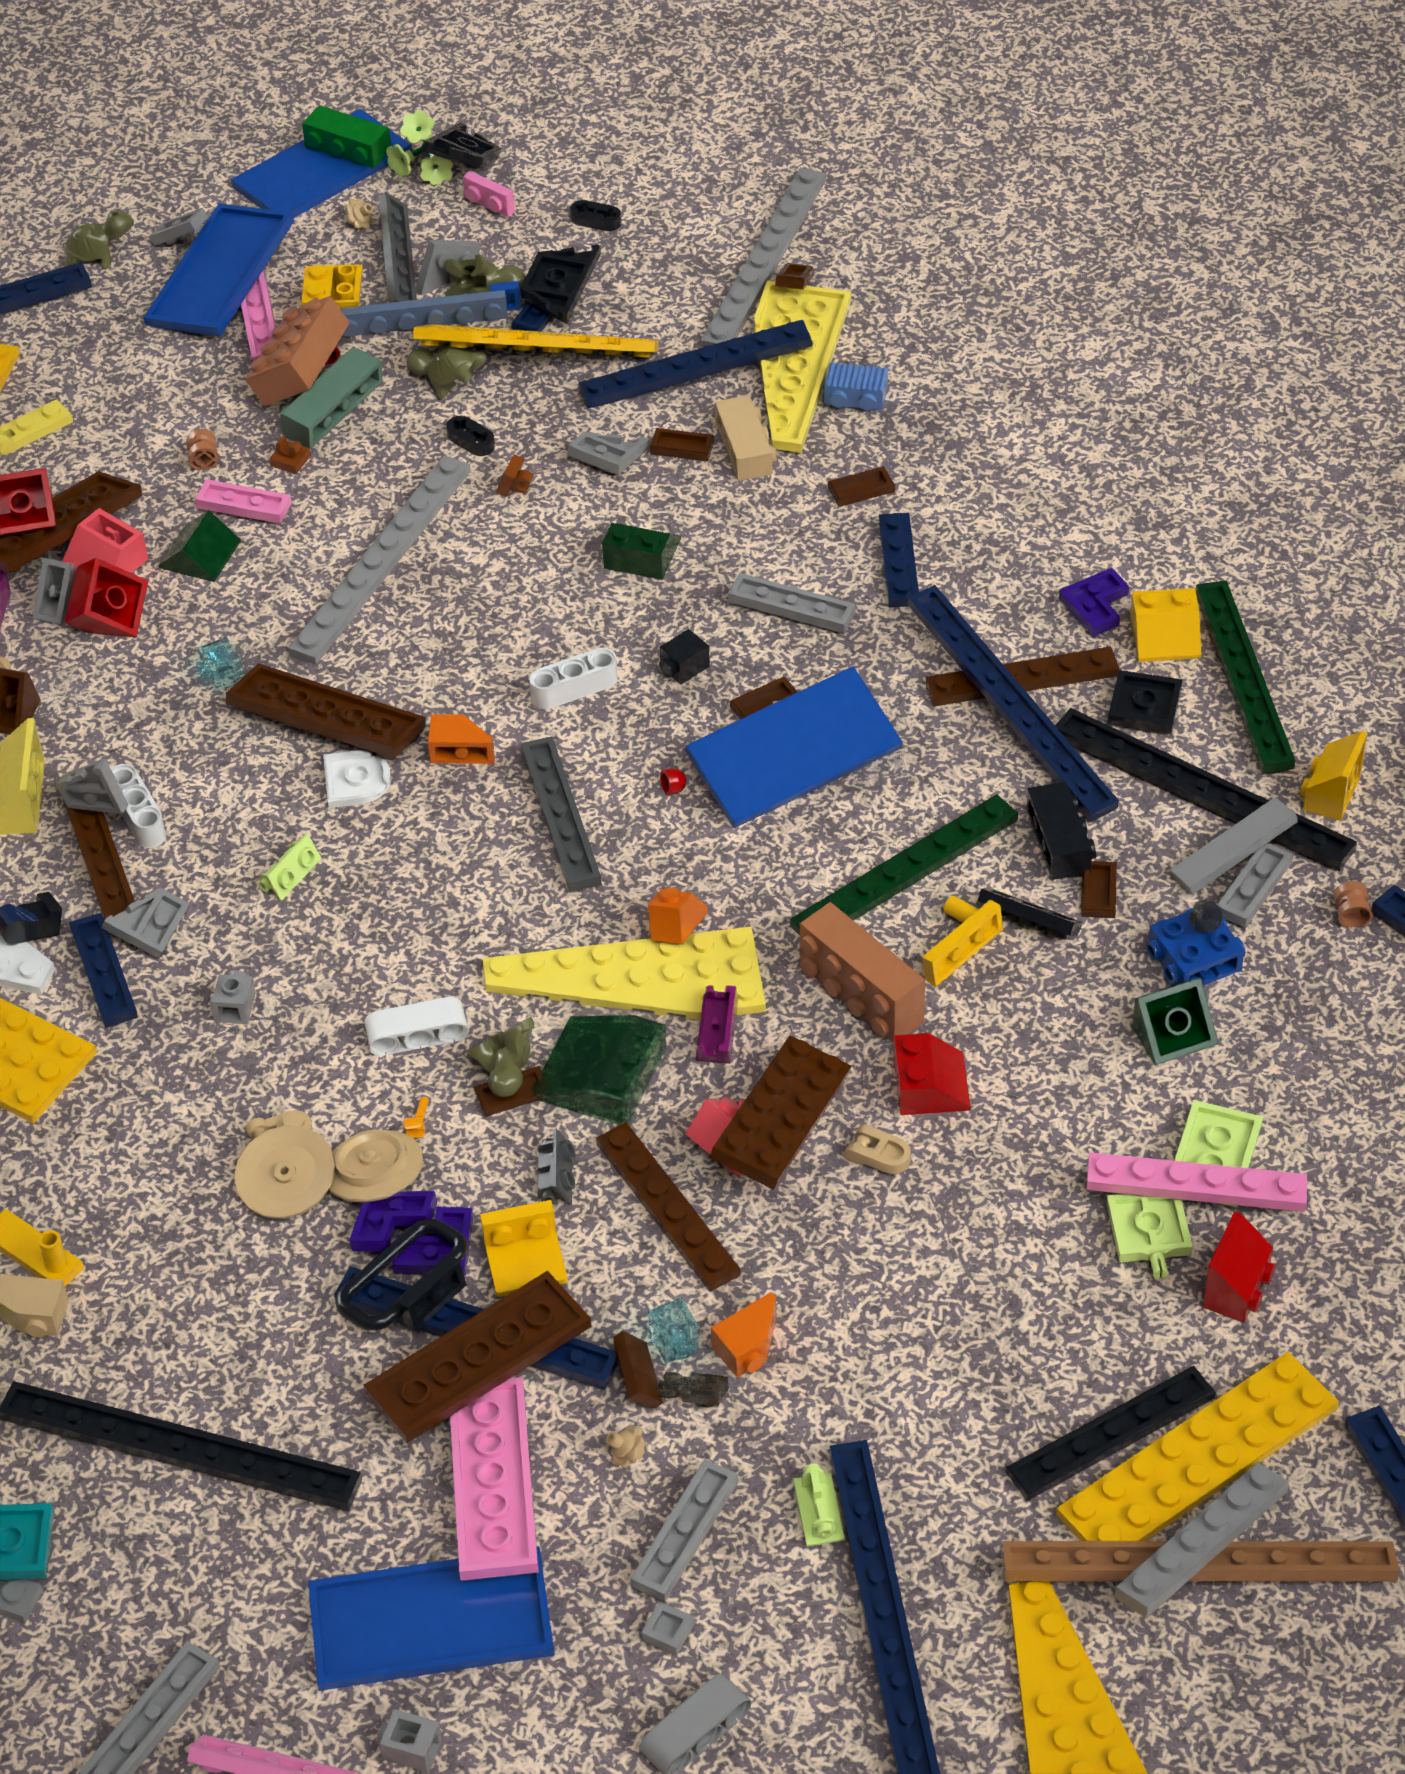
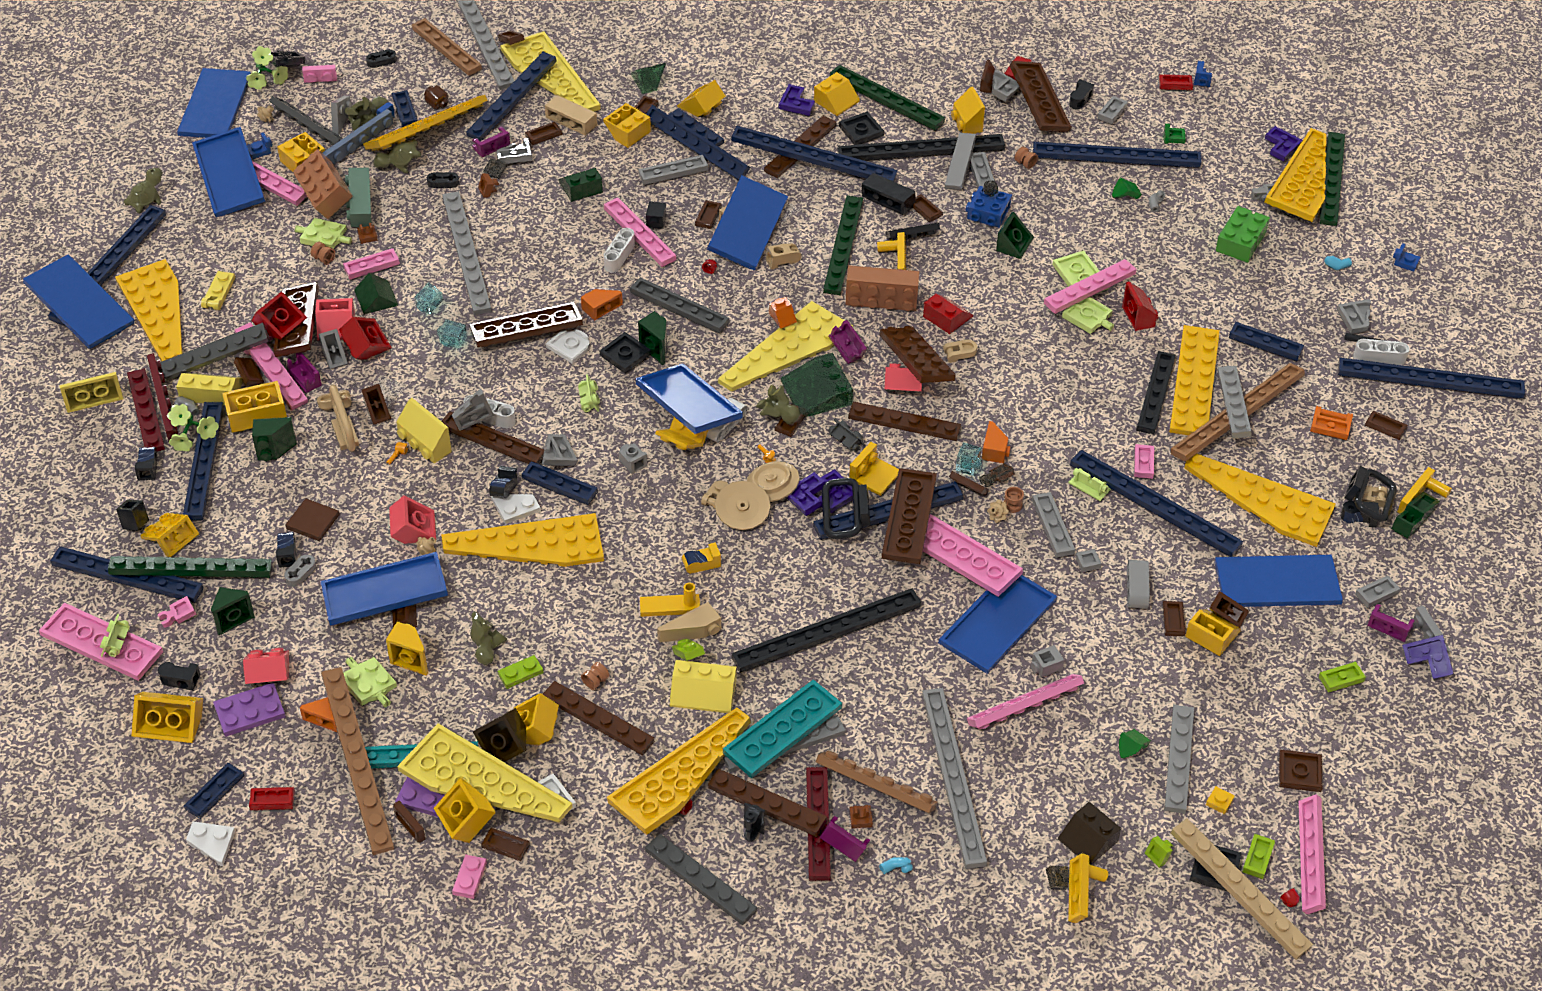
camera: 45 degrees left, 0 degrees up
light grey plate [149,208,208,246] -> none
green brick [302,105,391,168] -> none
black wing [520,244,601,323] -> none
medium blue brick [824,361,888,411] -> none
none -> blue bracket [247,132,273,159]
none -> yellowish green plate [295,218,352,249]
none -> medium nougat plate [412,18,482,76]
none -> clear light blue brick [414,282,444,314]
none -> reddish brown head [424,85,449,110]
none -> magenta hinge [472,127,510,158]
none -> clear smoke plate [483,158,507,179]
none -> black plate [599,332,651,373]
none -> yellow slope [603,103,651,148]
none -> bright pink plate [604,198,676,267]
none -> clear green slope [631,63,666,94]
none -> tile [636,363,743,434]
none -> dark green slope [638,311,667,365]
none -> dark blue plate [646,105,751,180]
none -> yellow bracket [655,417,709,450]
none -> yellow slope [677,80,726,117]
none -> yellow leg [682,542,721,574]
none -> tan leg [765,243,802,270]
none -> nougat wheel [1004,487,1024,513]
none -> bright pink plate [1134,444,1154,479]
none -> orange plate [1310,406,1353,440]

